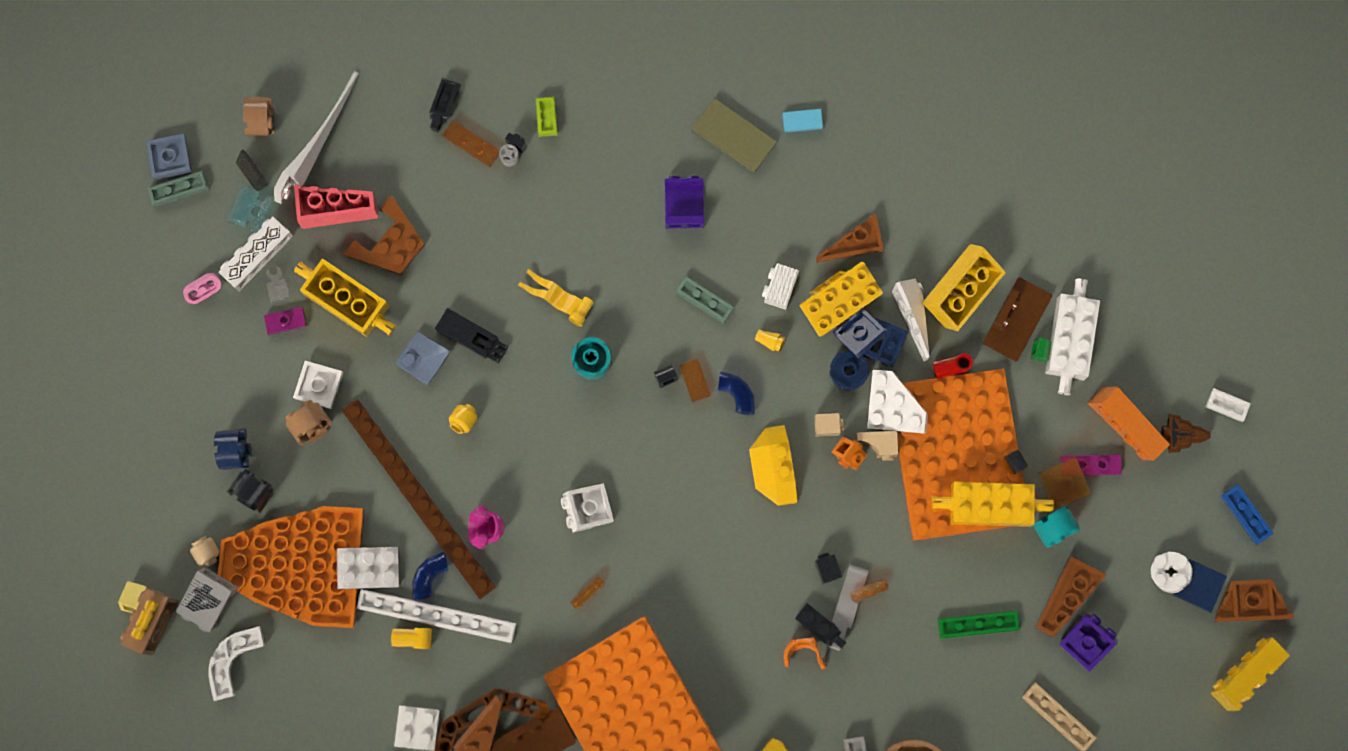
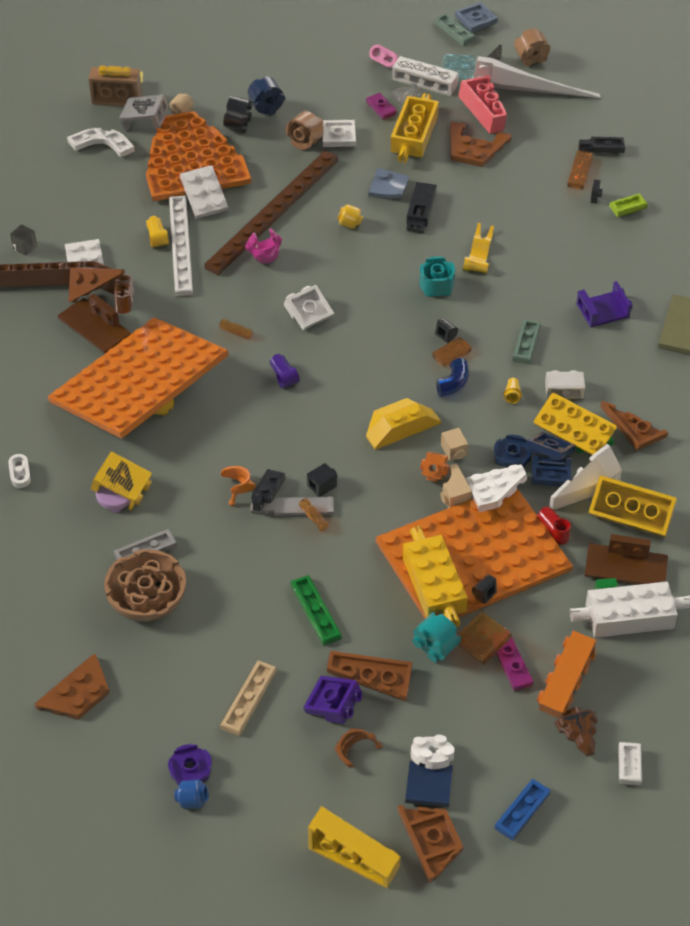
camera: 70 degrees right, 30 degrees down
clear blue cylinder [412,552,449,600] -> none
light grey wheel [499,144,519,167] -> none
none -> dark purple piece [270,354,300,388]
none -> dark orange helmet [334,729,383,769]

